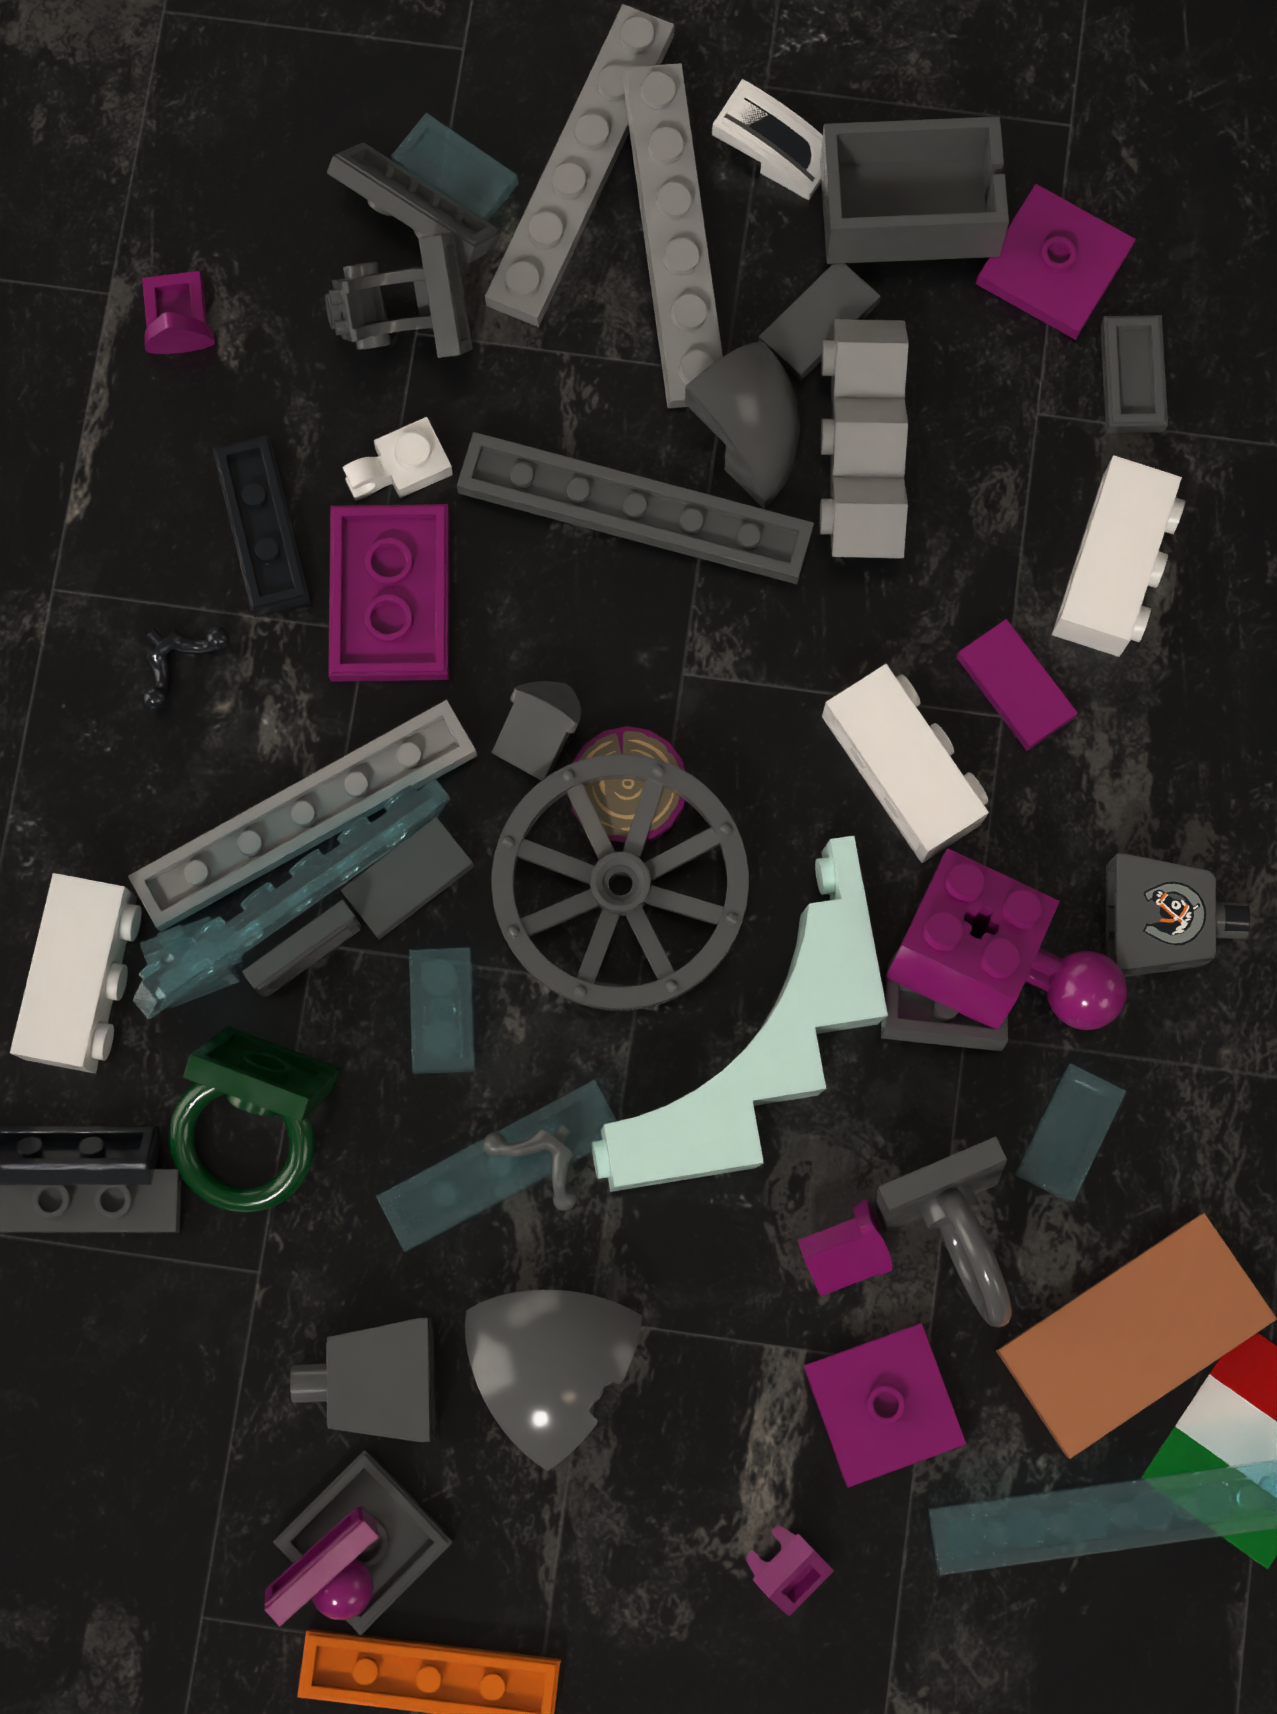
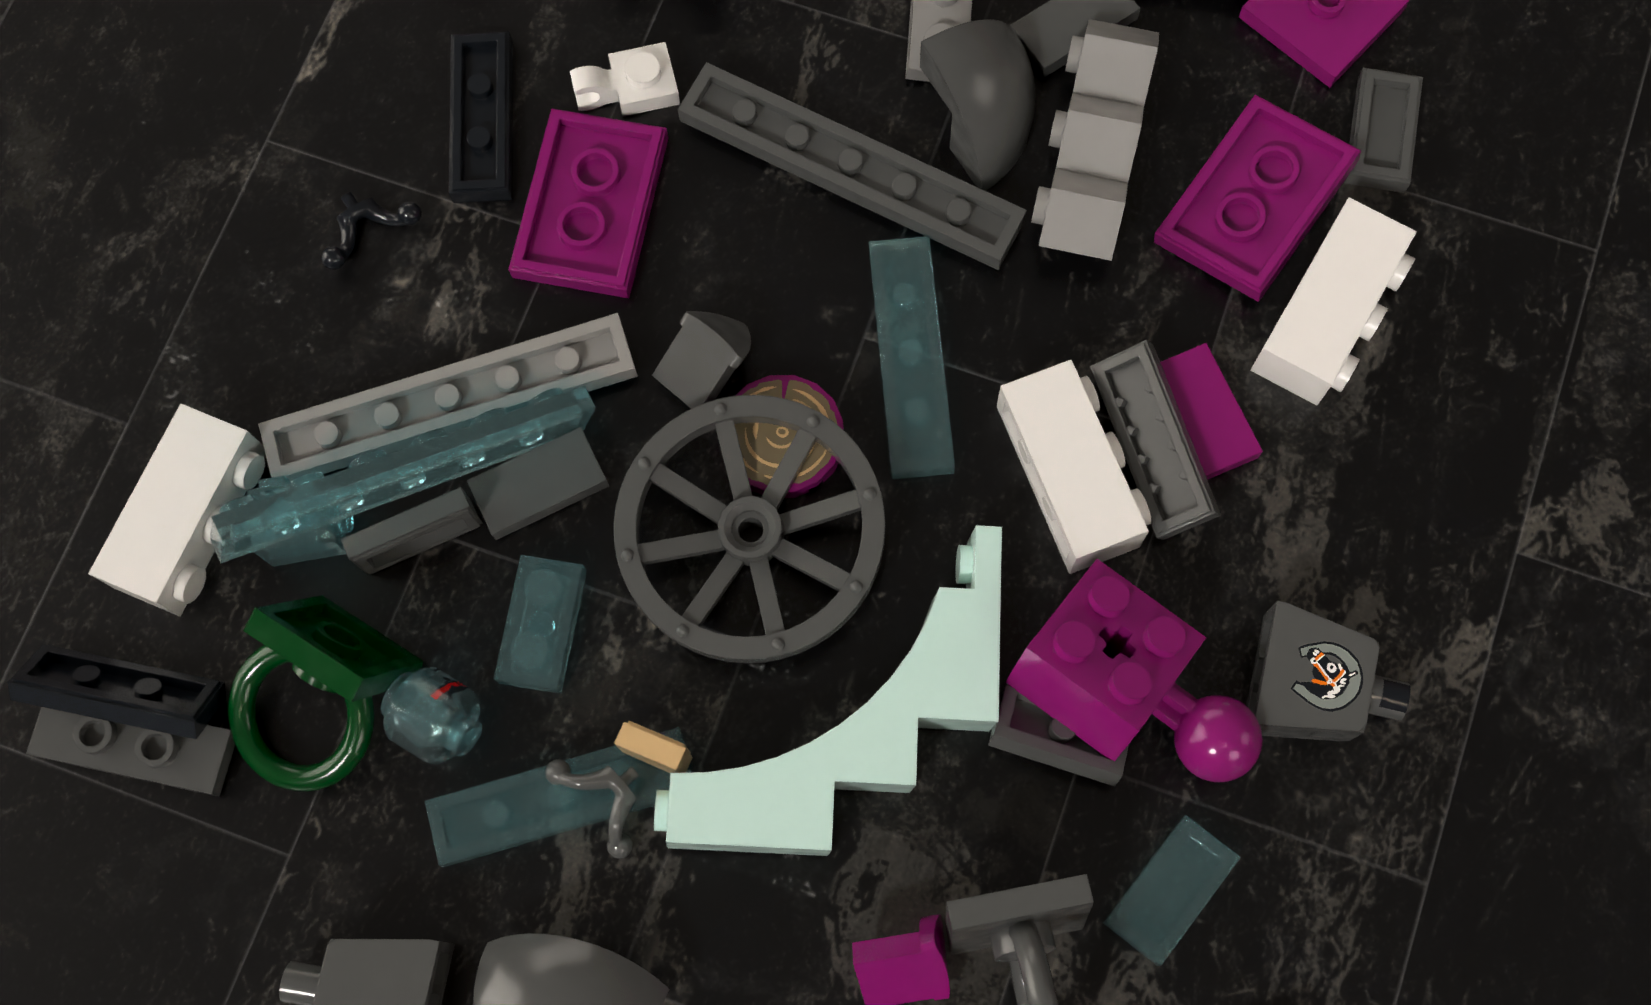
camera: 15 degrees right, 5 degrees down
none -> clear light blue head [380,667,482,765]
none -> tan tile [614,721,693,773]
none -> clear light blue tile [869,236,955,479]
none -> dark grey plate [1090,340,1221,540]
none -> magenta tile [1154,95,1361,302]

